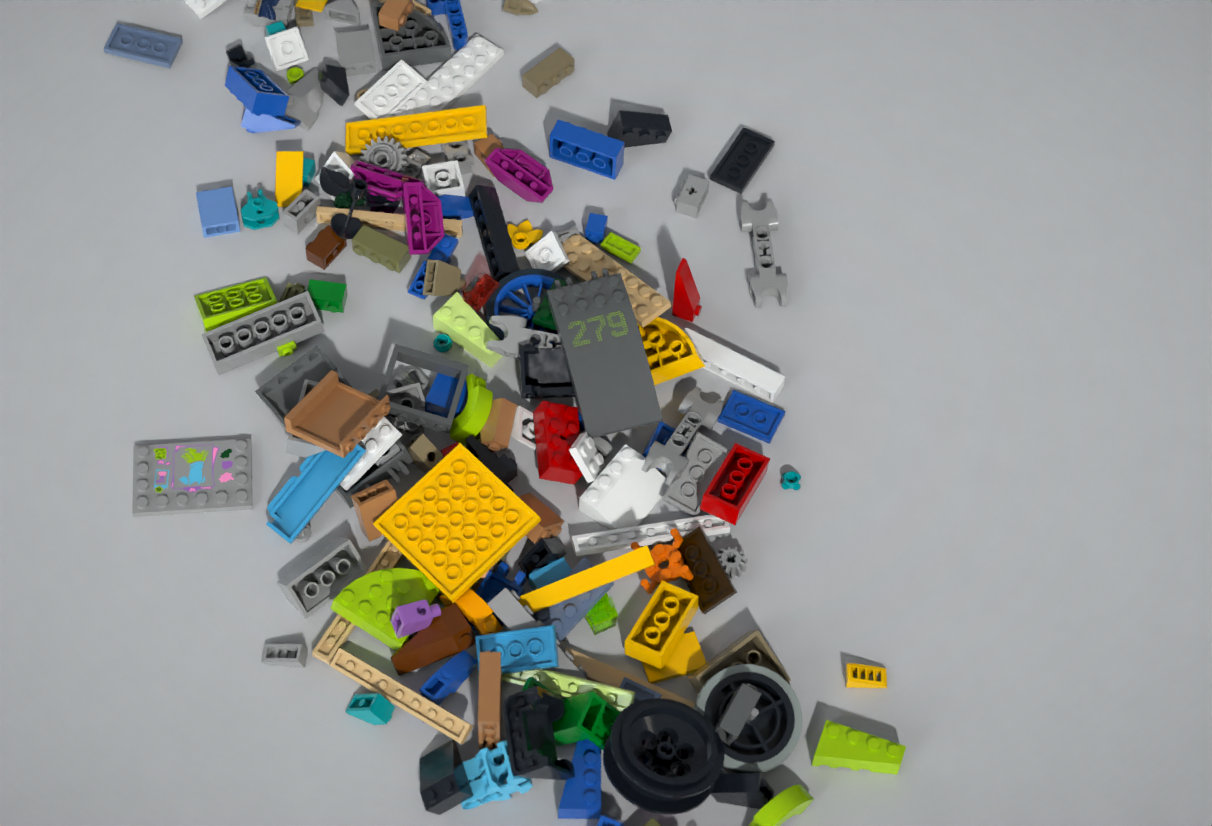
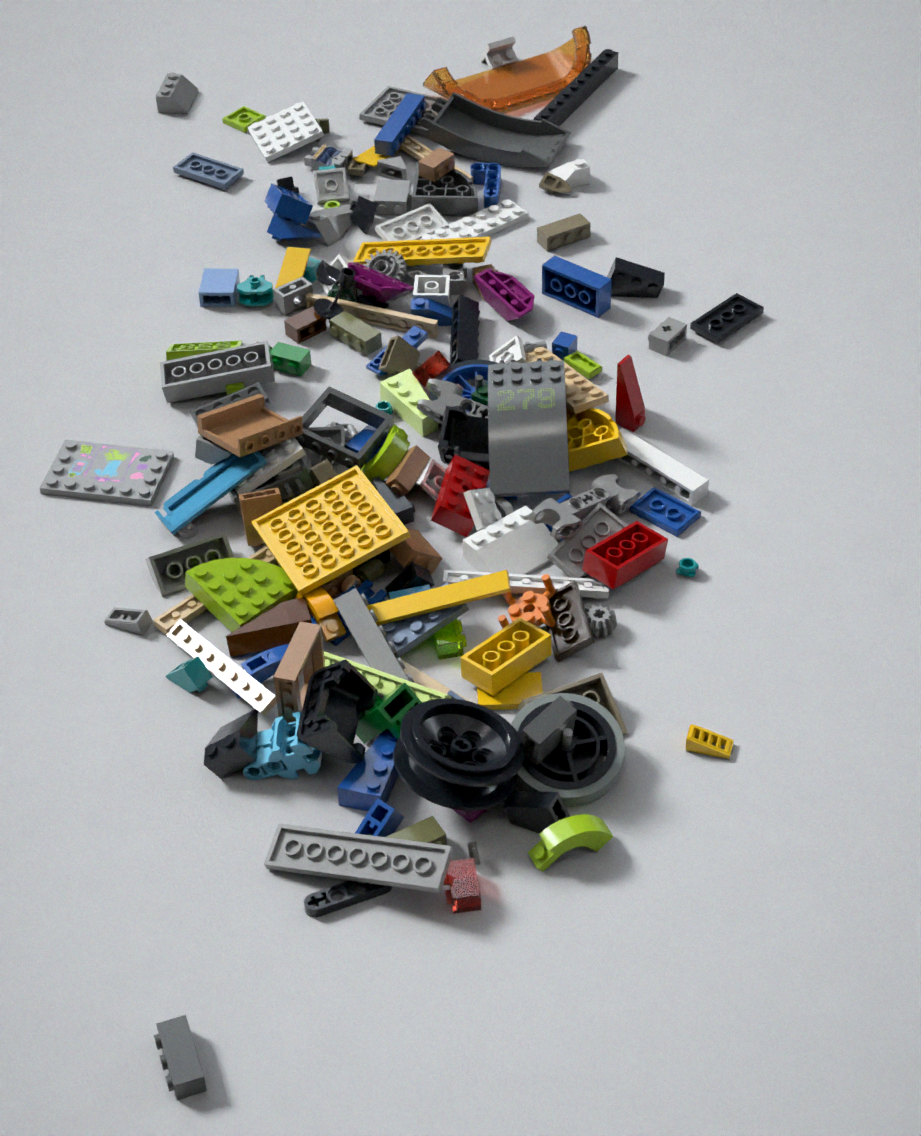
camera: 20 degrees right, 15 degrees down
medium lavender torso [390,599,441,639] -> none
magenta wedge [403,182,444,255] -> none
dark azure tile [475,625,559,675] -> none
yellow plate [507,220,543,250] -> none
light grey piece [740,199,788,308] -> none
lime wedge [812,720,906,775] -> none

